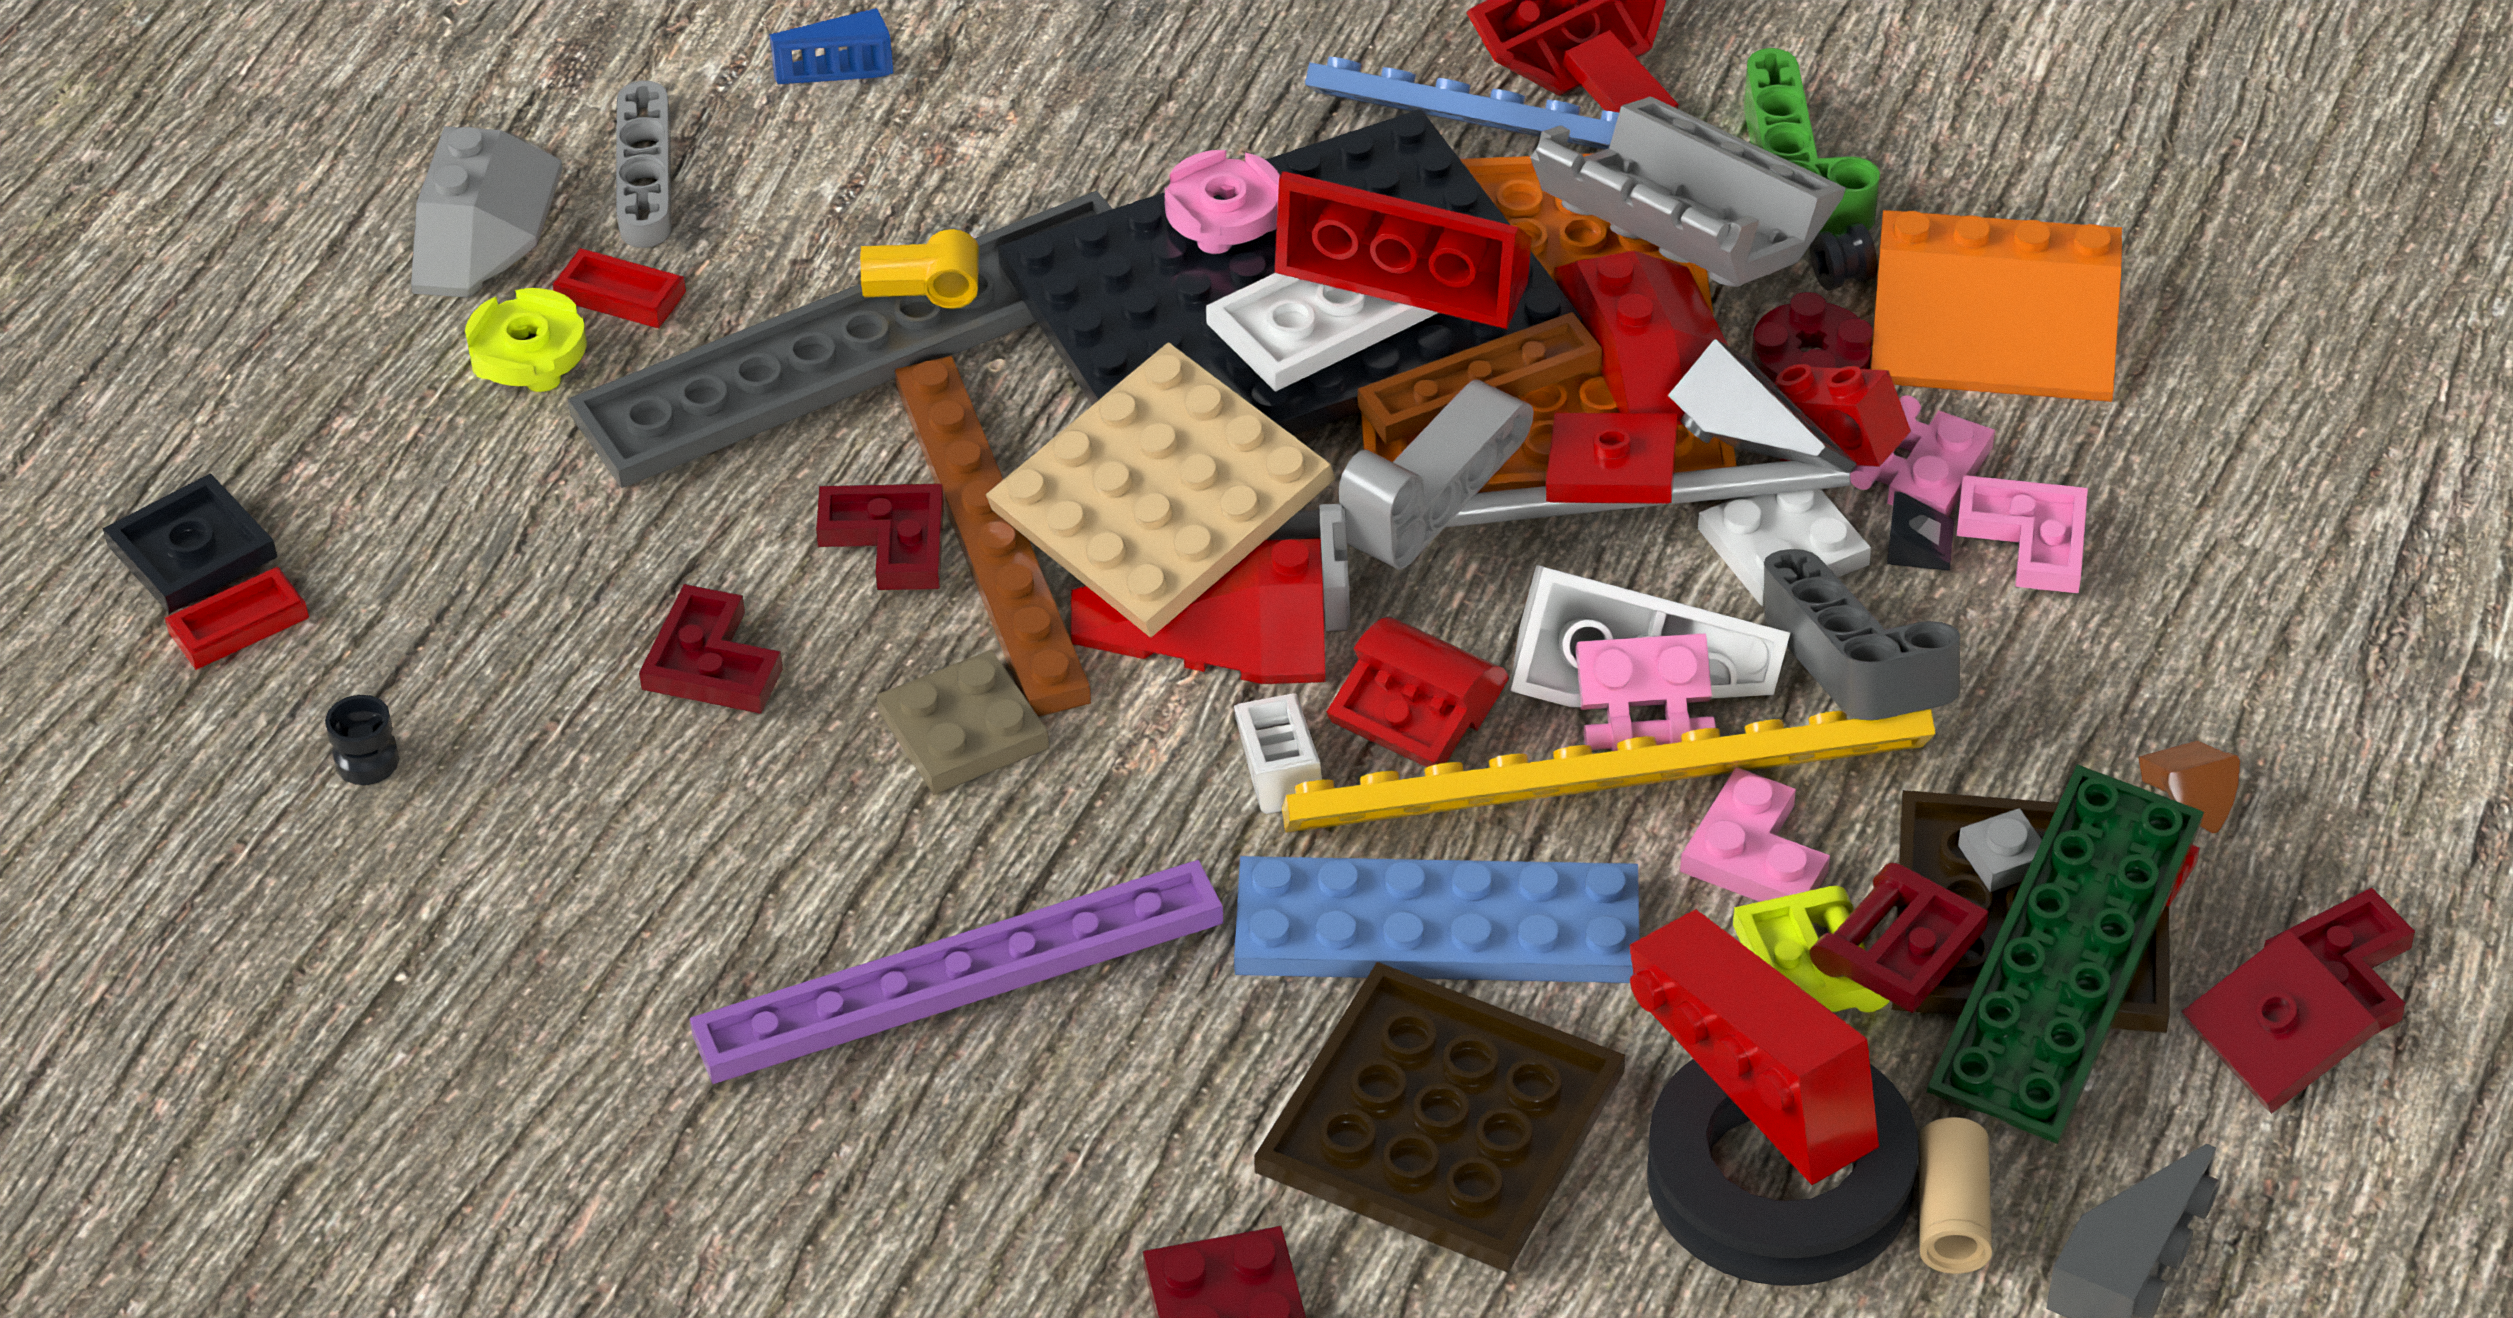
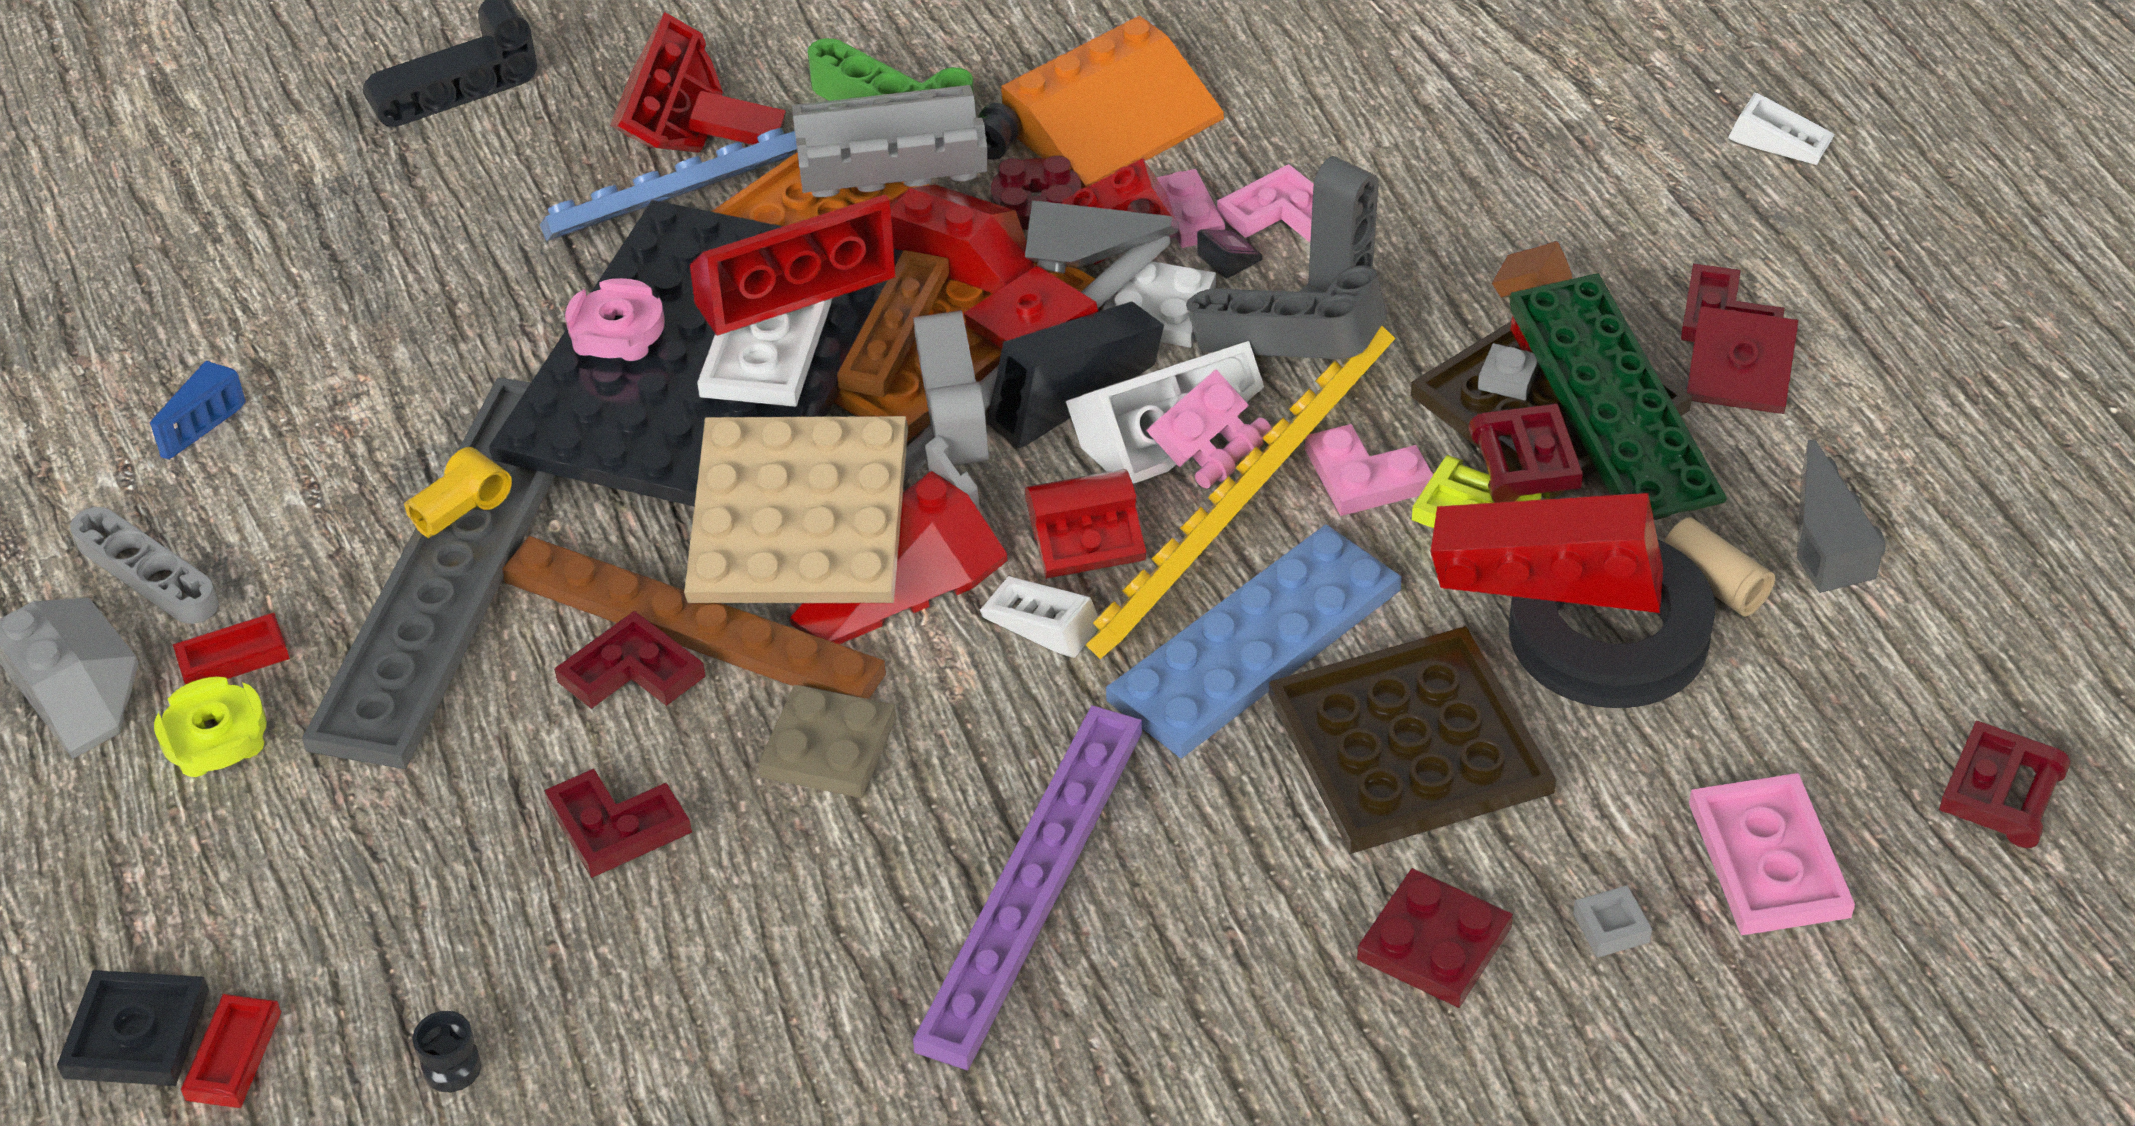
camera: 45 degrees left, 0 degrees up
none -> black slope [987,301,1164,448]
none -> dark grey beam [1299,156,1379,293]

